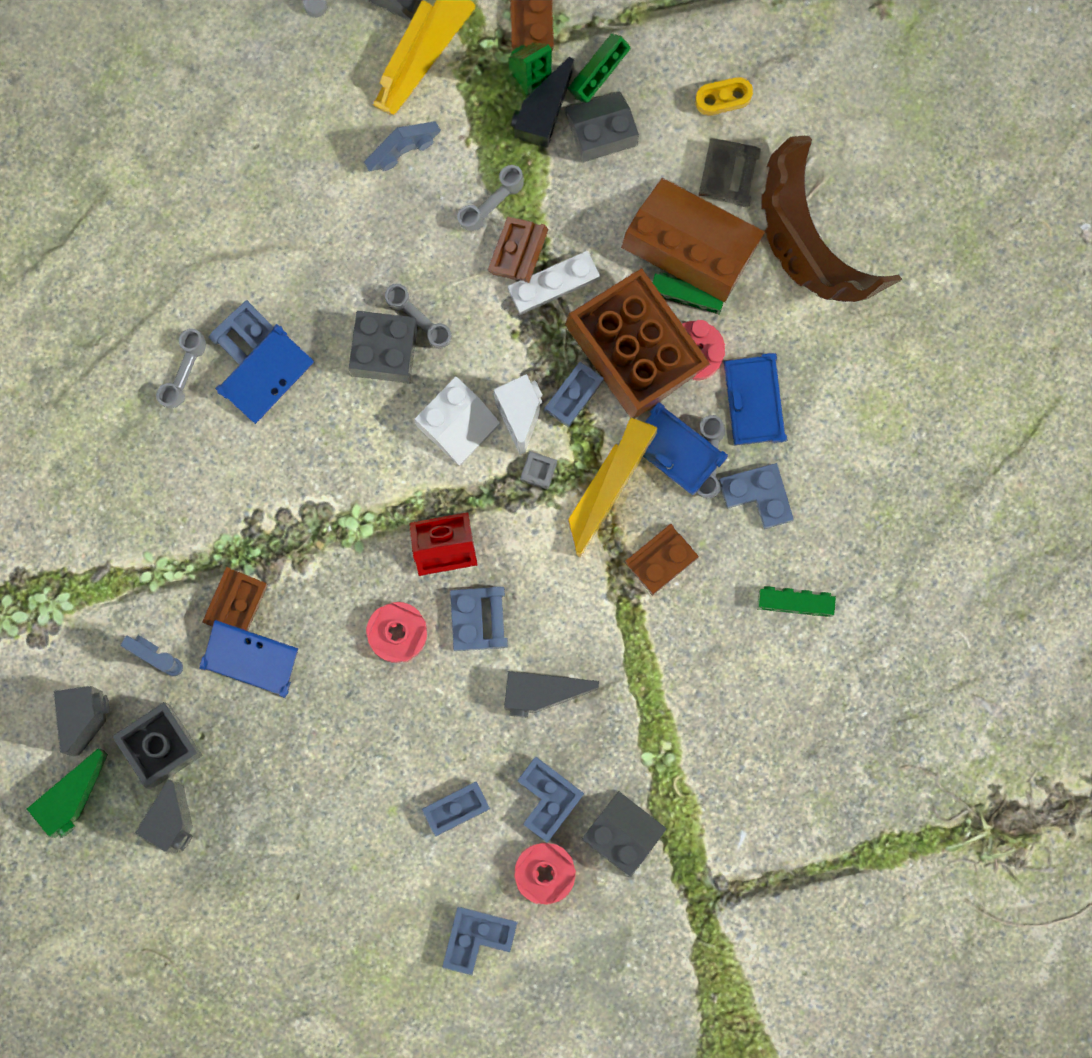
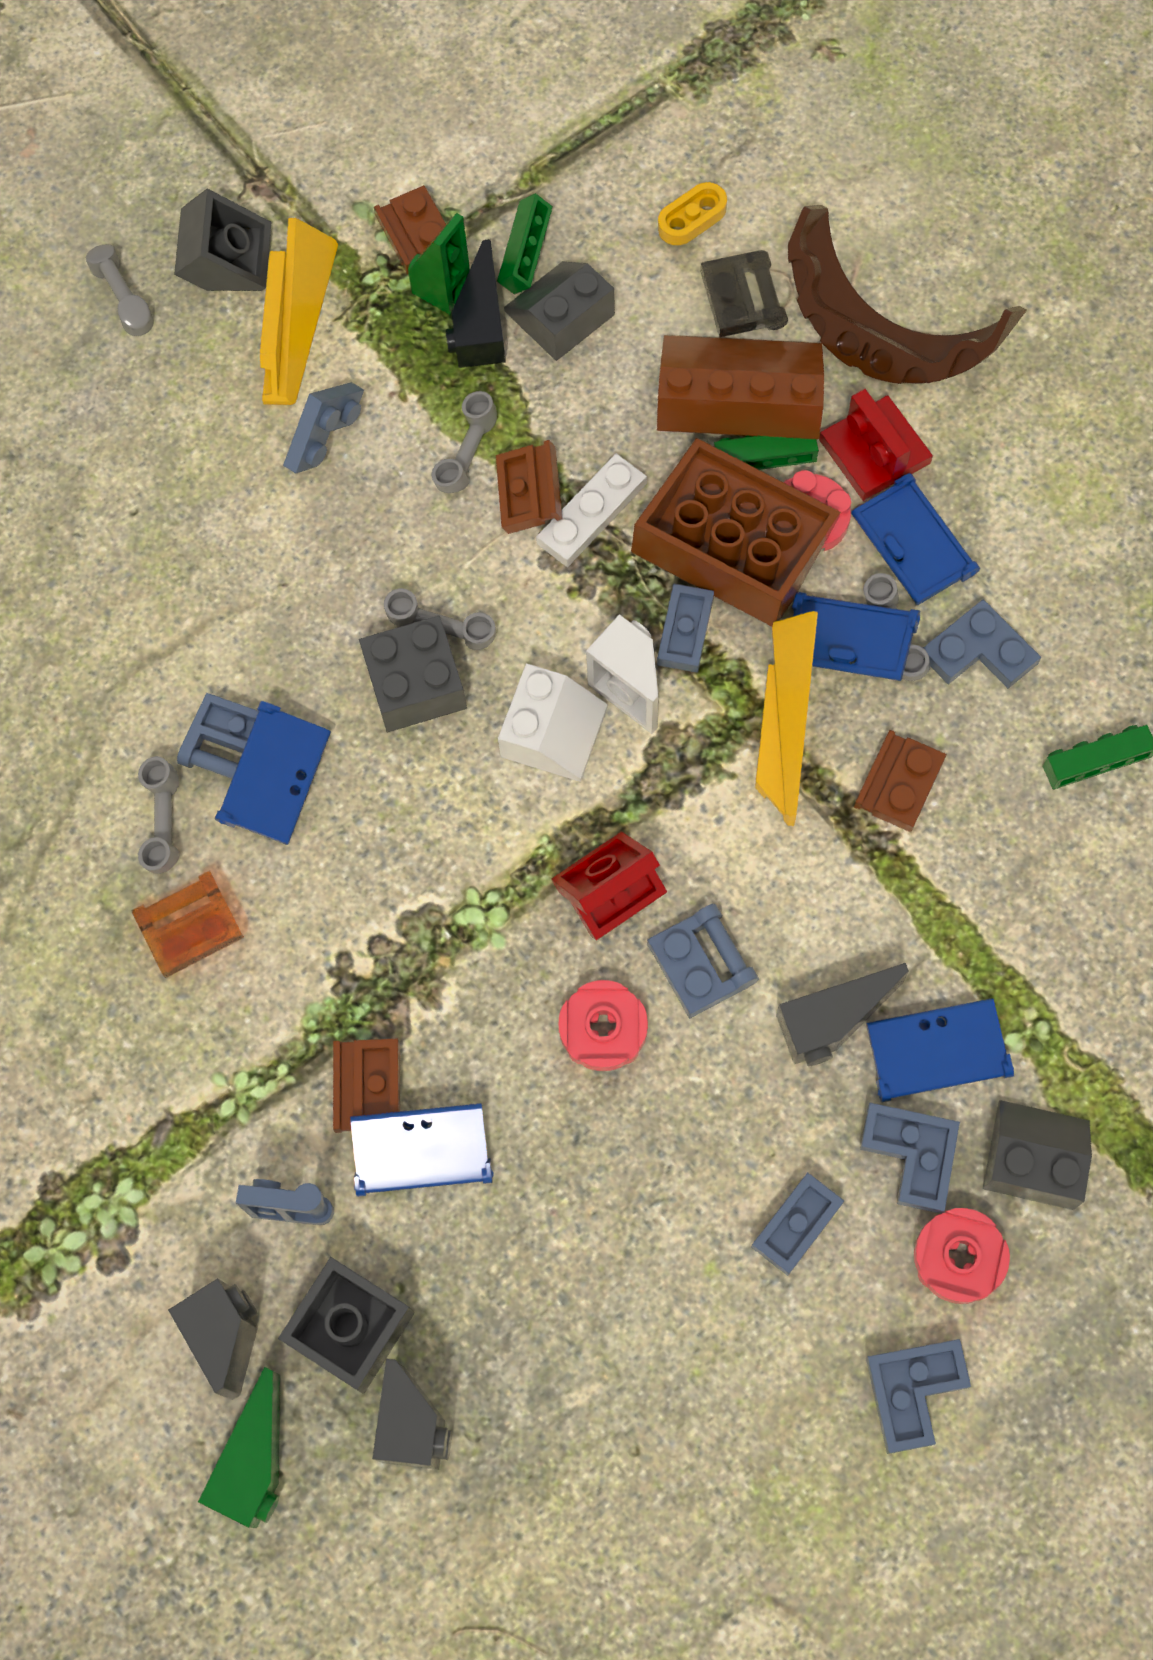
camera: 20 degrees left, 10 degrees down
light grey tile [520,451,558,490] -> none
none -> clear orange plate [131,870,244,978]
none -> red bracket [819,389,933,501]
none -> blue door [866,998,1014,1102]

